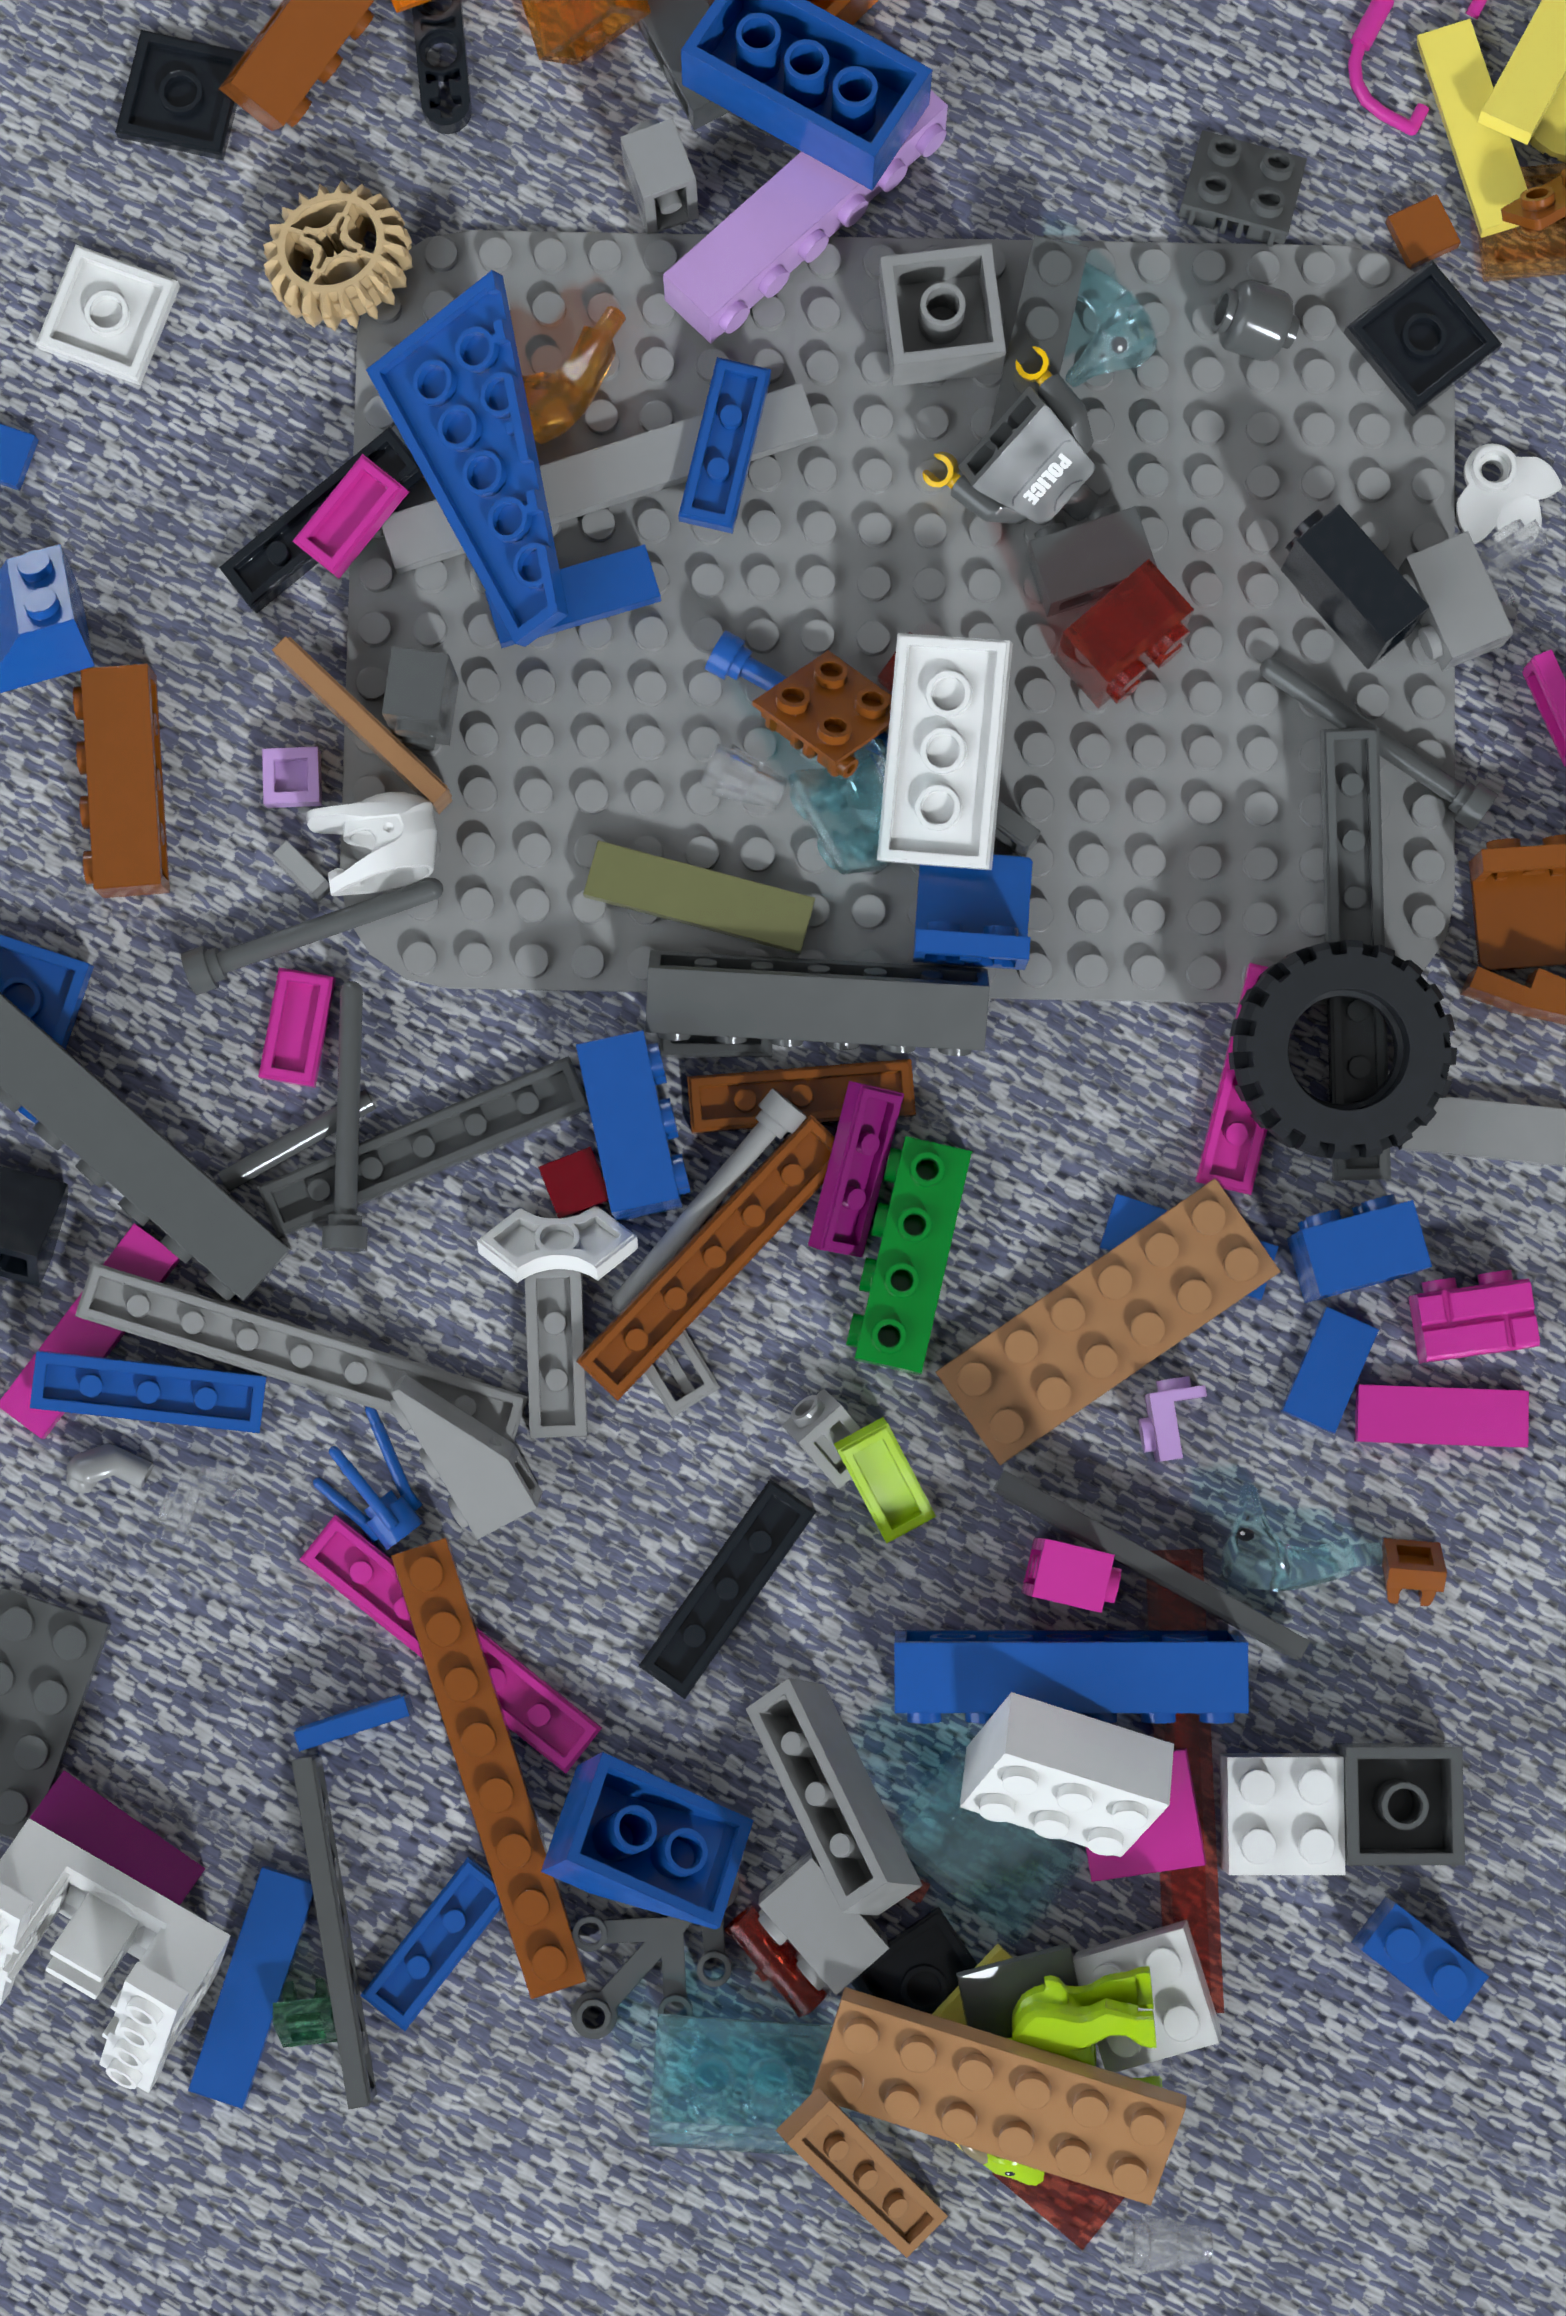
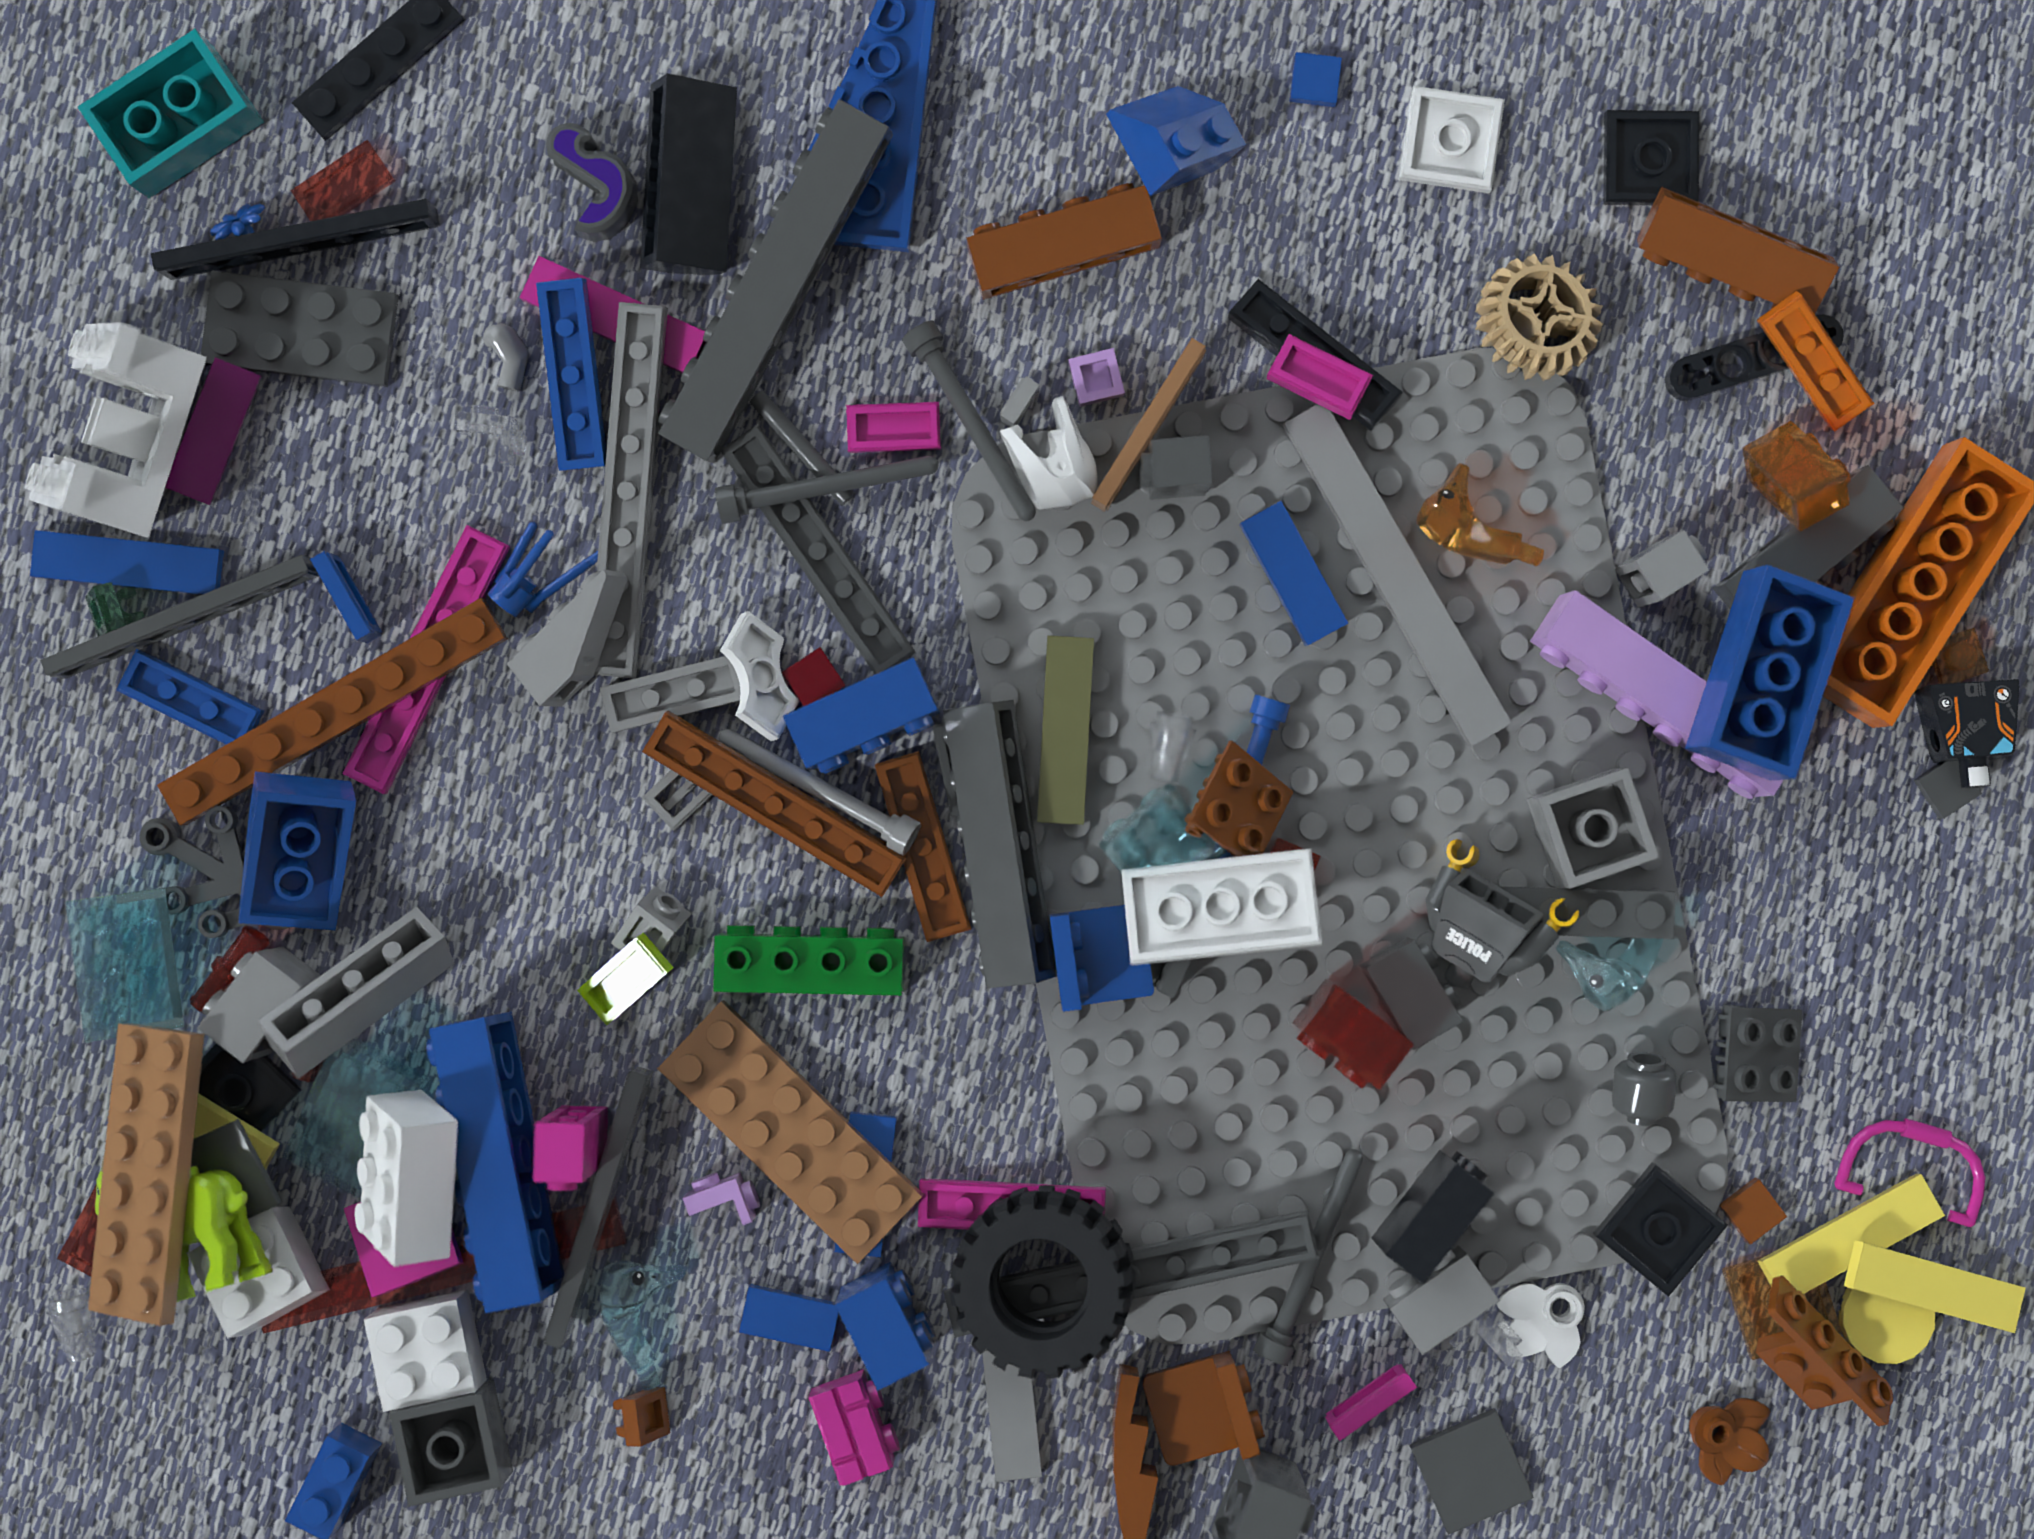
camera: 75 degrees right, 5 degrees up
blue wing [366,270,568,647] -> none
black tile [638,1479,816,1699] -> none
blue tile [678,357,771,534] -> none
medium nougat plate [776,2087,948,2258] -> none
magenta tile [808,1081,904,1258] -> none
dark pink tile [1355,1385,1529,1448] -> none

